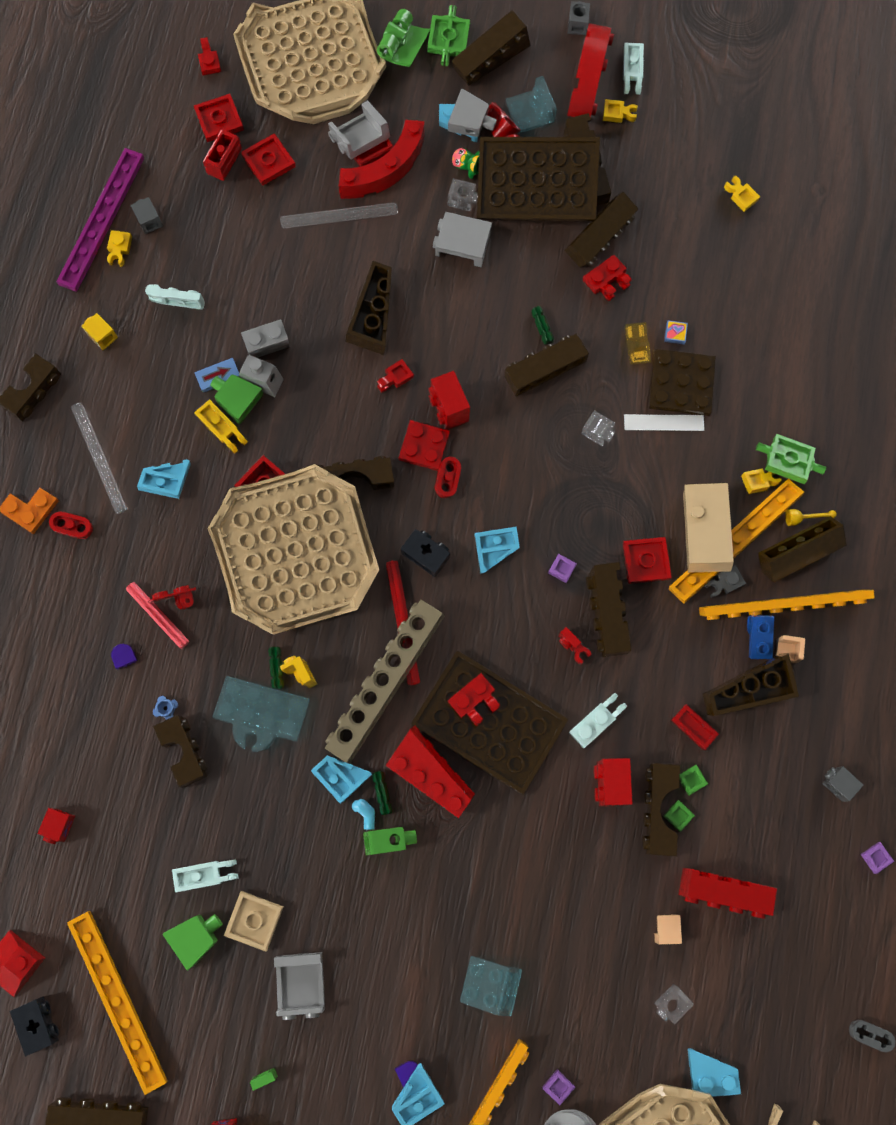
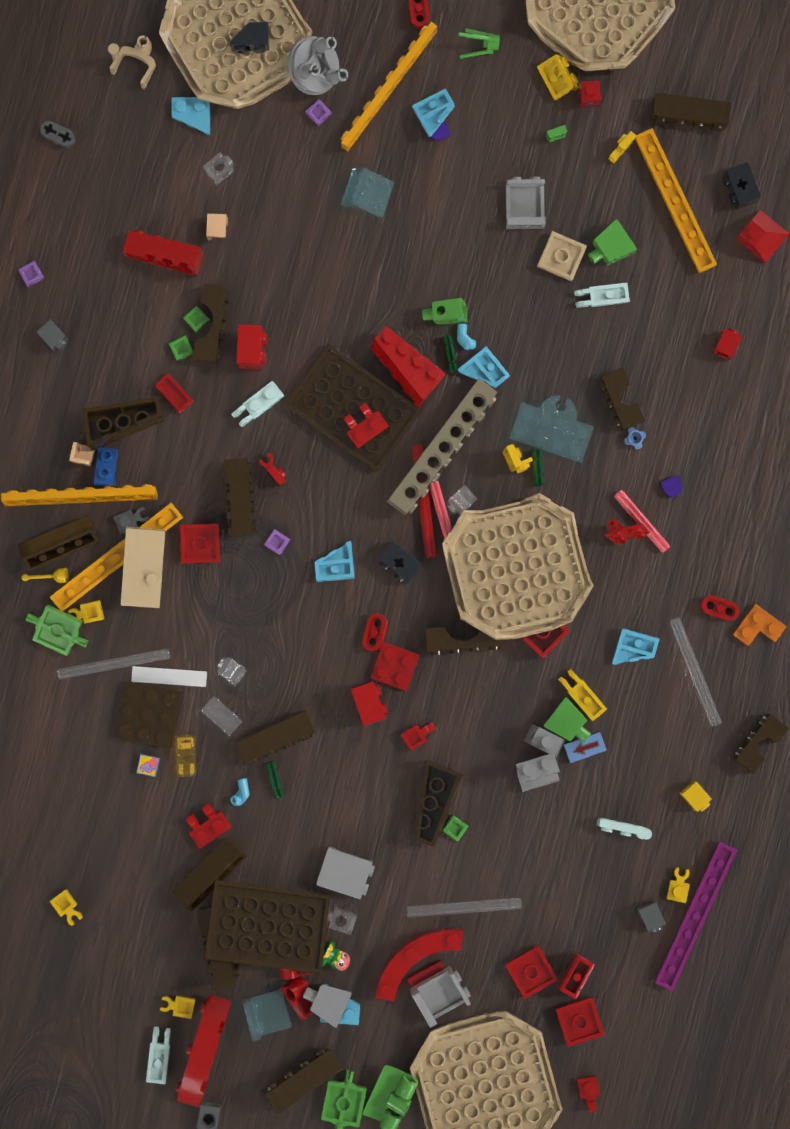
camera: 175 degrees left, 10 degrees up
none -> clear axle [57,649,171,679]
none -> clear plate [201,696,243,736]
none -> medium azure arm [230,778,249,806]
none -> coral axle [429,481,452,540]
none -> bright green tile [442,815,469,842]
none -> clear brick [447,485,477,516]
none -> yellow plate [608,131,637,163]

